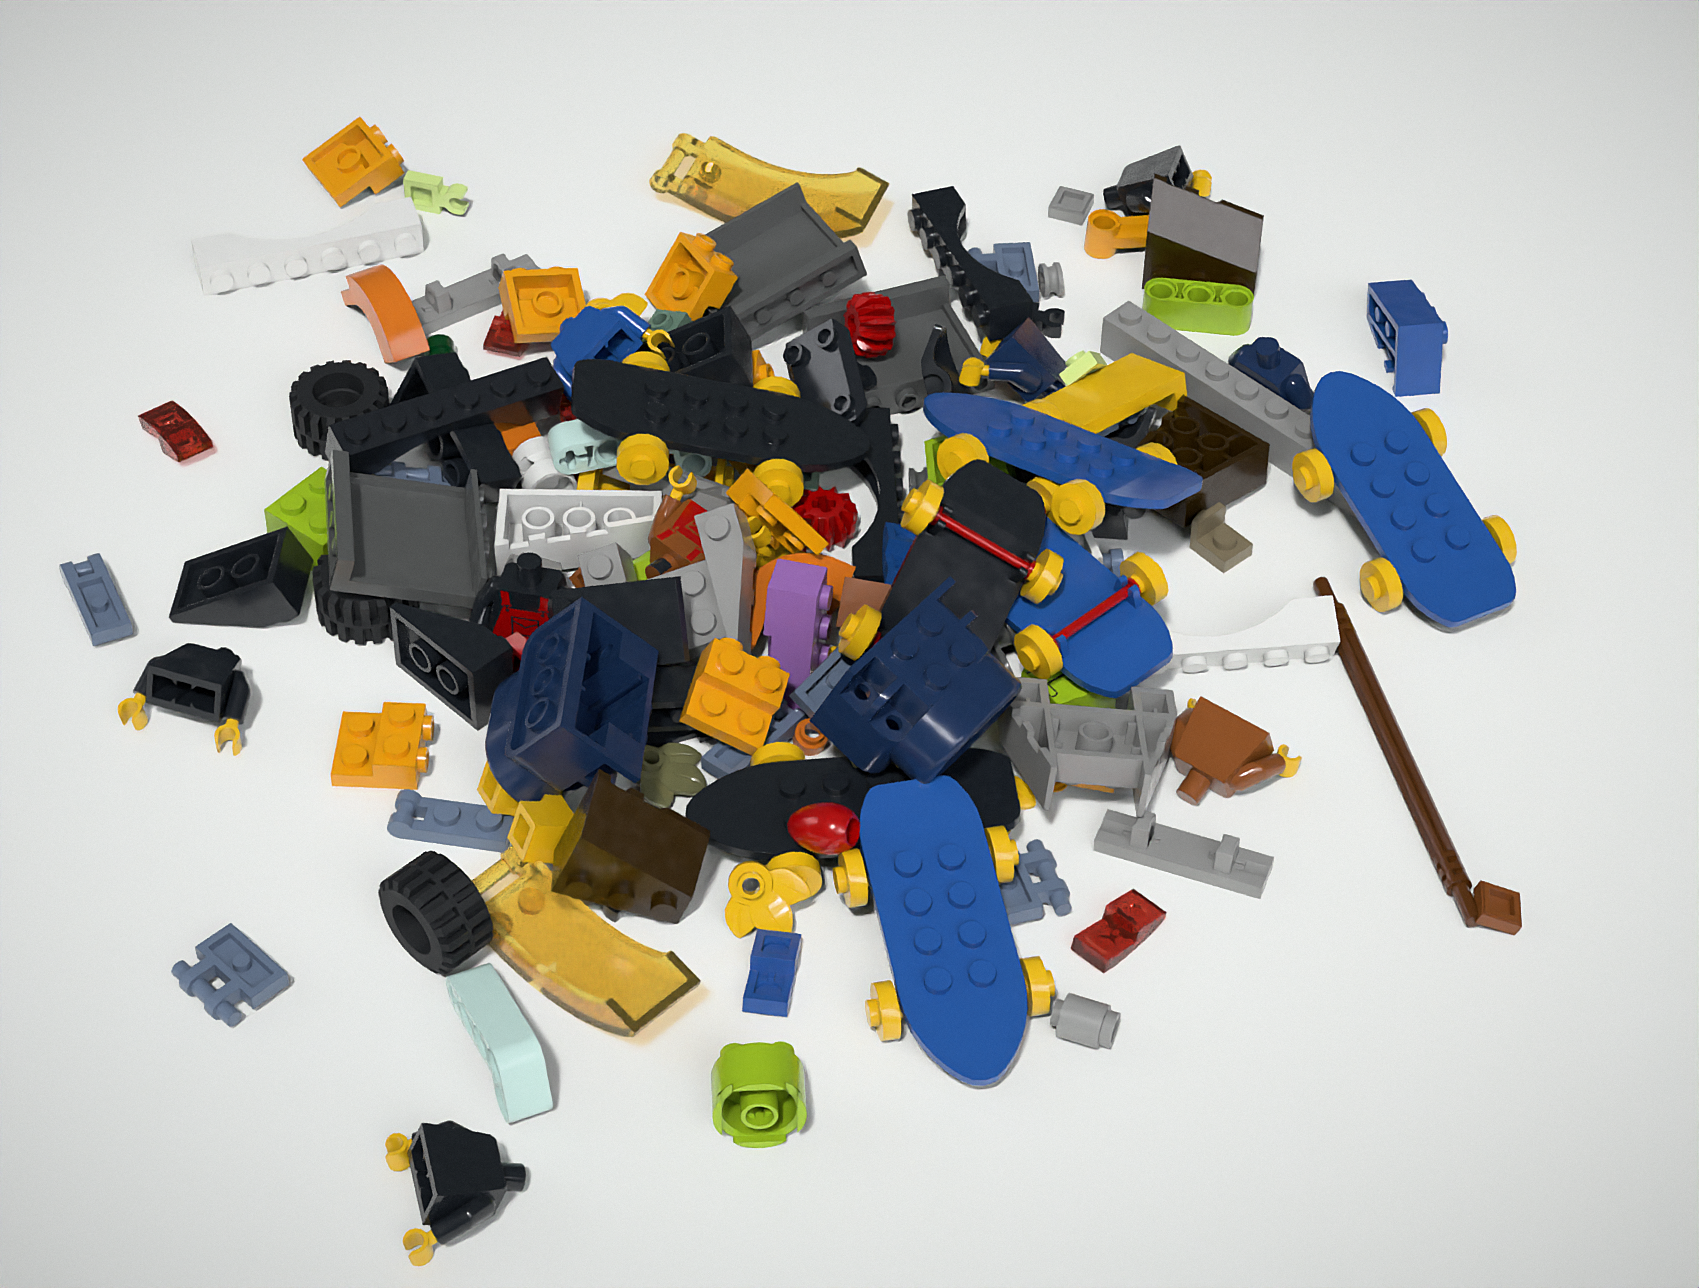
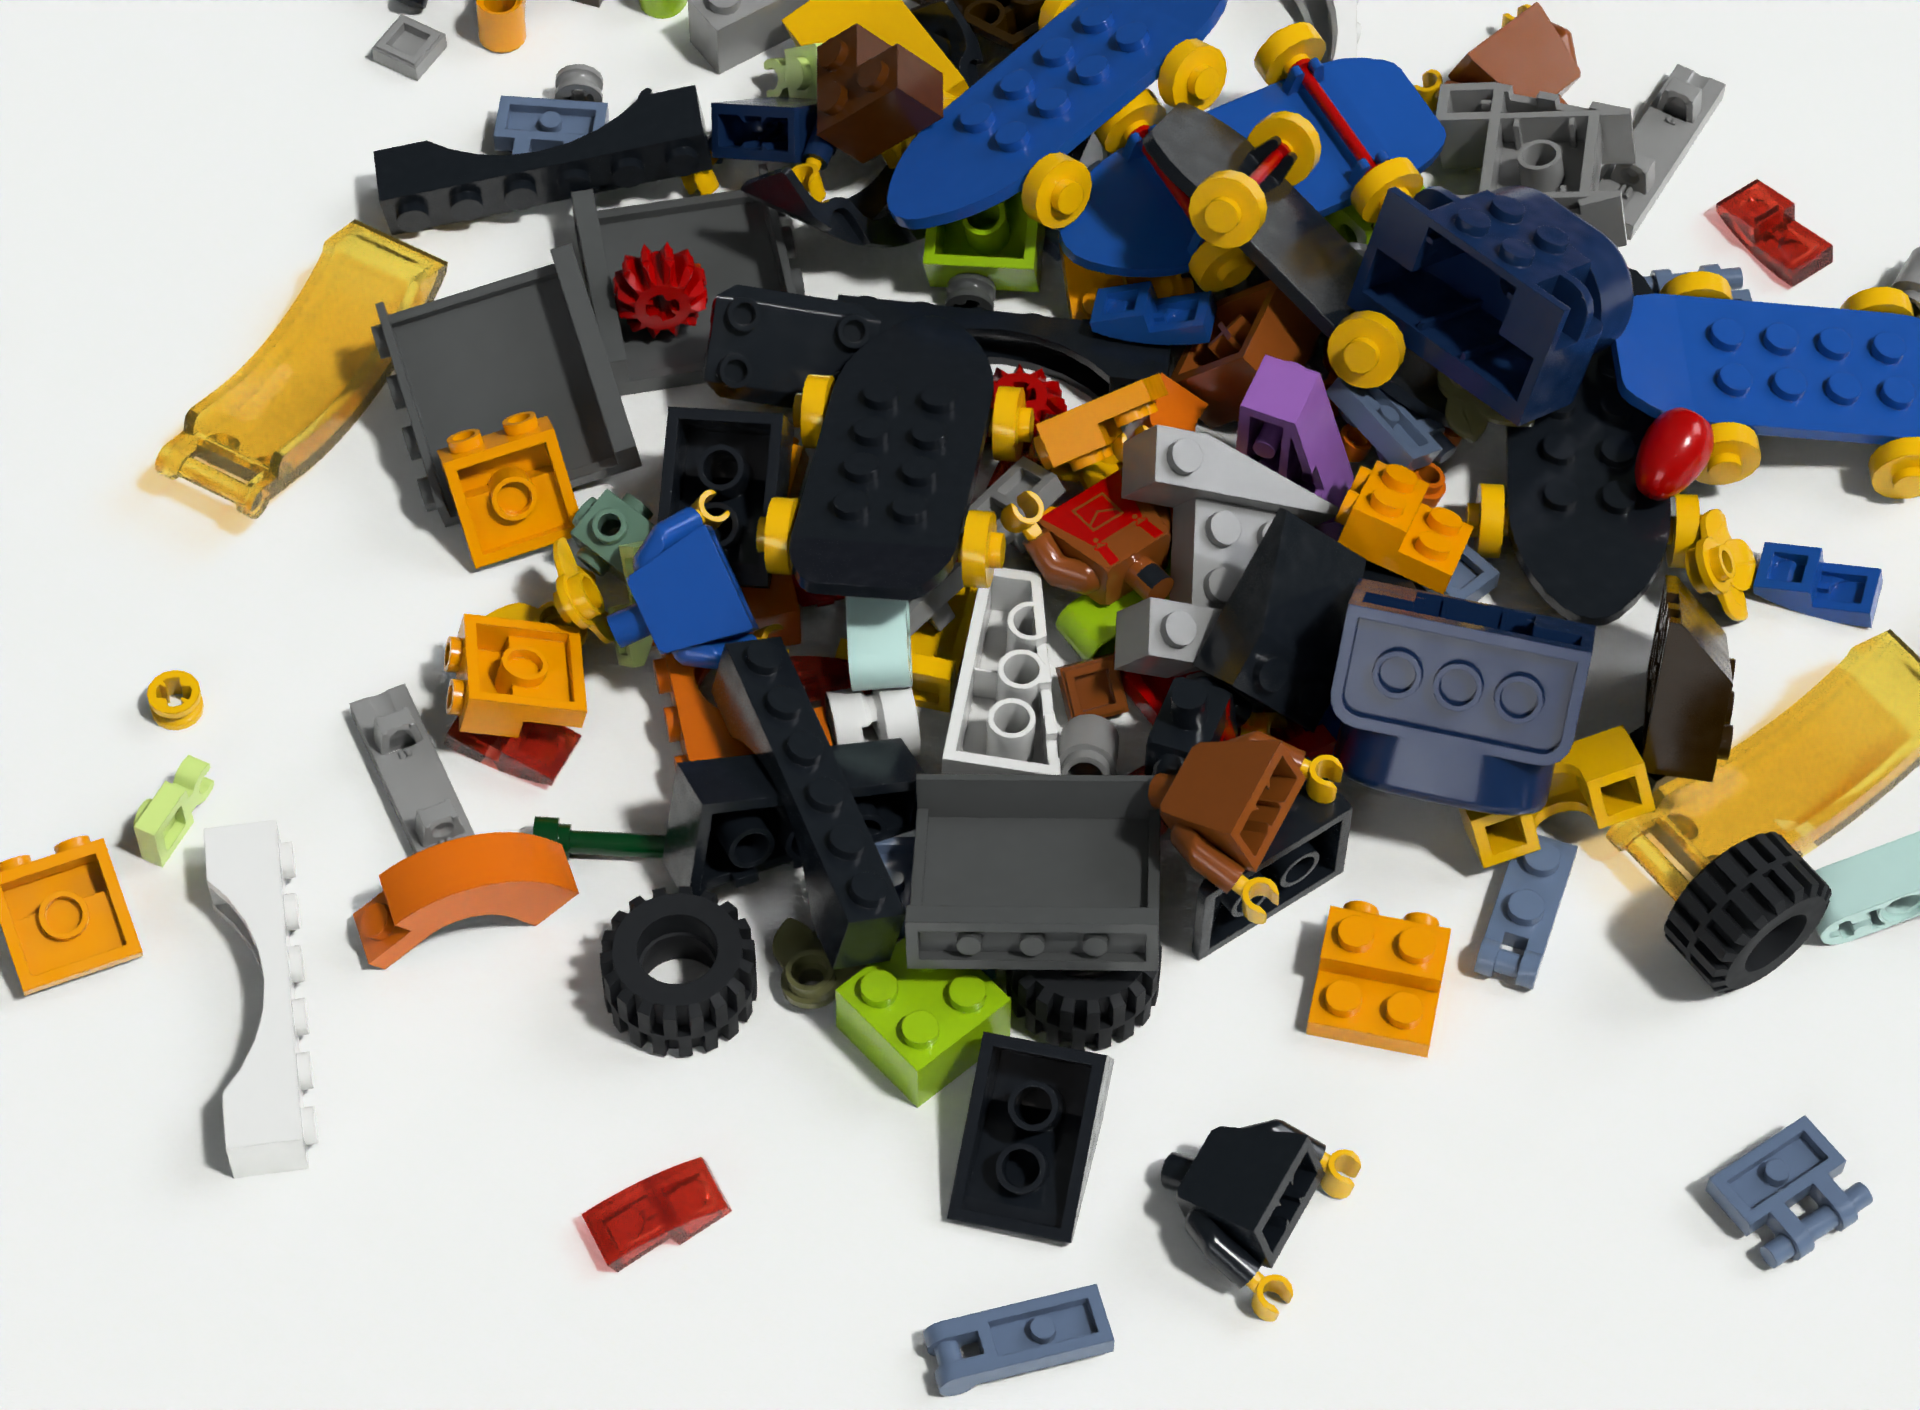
camera: 80 degrees left, 10 degrees up
none -> yellow bush [147,670,204,730]
none -> reddish brown brick [817,23,943,164]
none -> dark orange torso [1148,731,1343,924]

